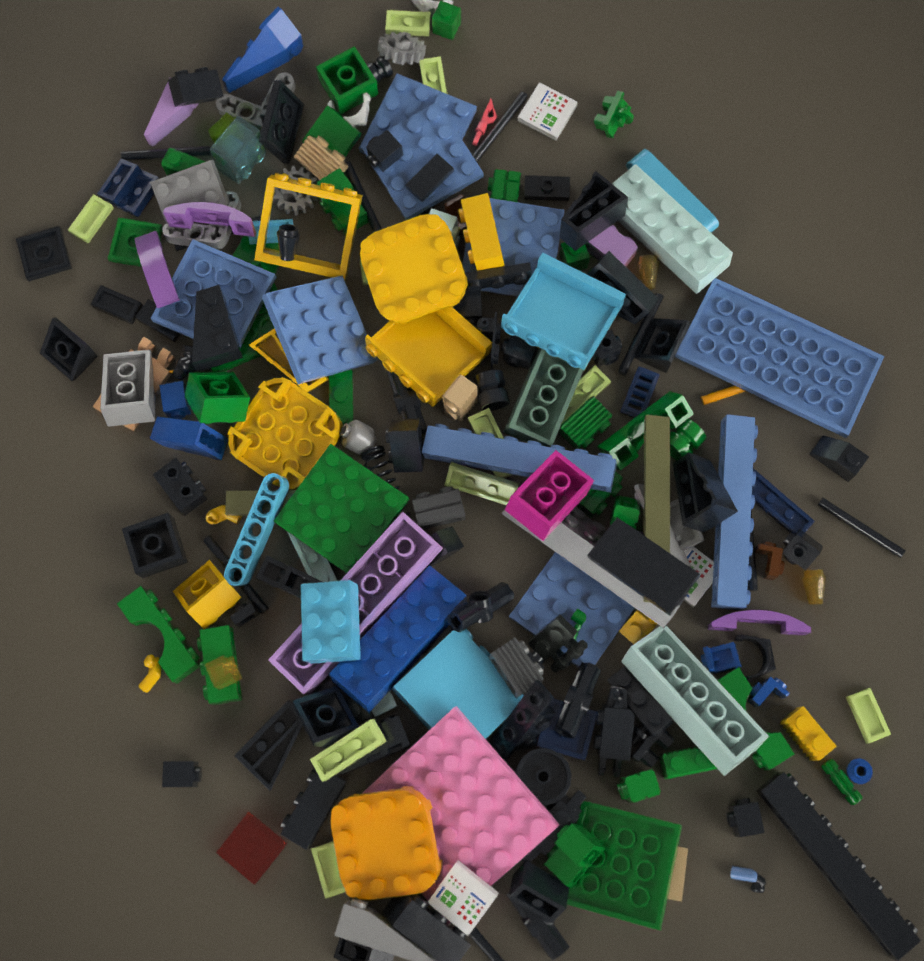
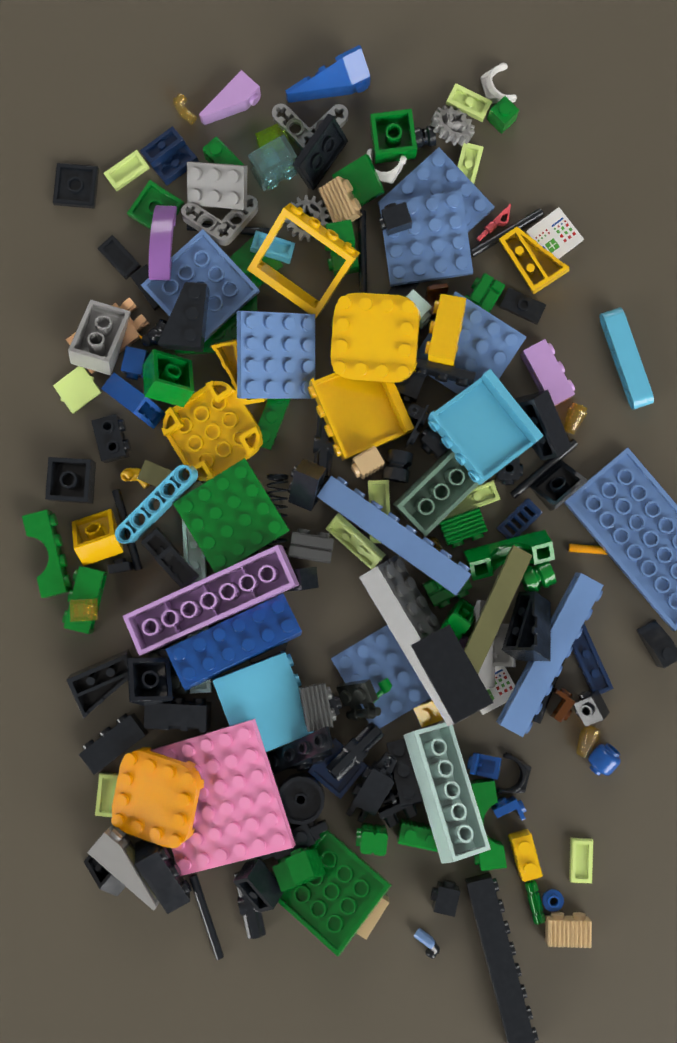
camera: 25 degrees right, 10 degrees up
black slope [40,317,98,381] -> none
black bar [121,146,211,160] -> none
yellow arm [138,654,161,693] -> none
black brick [162,761,202,787] -> none
medium lavender slope [163,202,257,237] -> none
black brick [168,67,224,107] -> none
clear red tile [216,812,288,885] -> none
black cone [277,224,300,261] -> none
medium azure brick [301,580,360,663] -> none
yellowish green plate [310,719,386,782] -> none
light grey head [340,420,376,455] -> none
black tile [406,153,454,202] -> none
white tile [427,860,499,936] -> none
black piece [448,582,514,633] -> none
dark pink brick [505,450,595,541] -> none
black wedge [559,171,628,251] -> none
green brick [559,242,590,270] -> none
green hips [594,91,634,138] -> none
light aqua brick [612,164,733,294] -> none
medium lavender slope [708,610,811,635] -> none
black bar [818,497,906,558] -> none
none -> yellowish green piece [53,366,102,414]
none -> clear yellow arm [173,93,197,125]
none -> yellow wedge [499,227,569,295]
none -> tan brick [545,912,592,948]
none -> blue head [588,743,621,776]

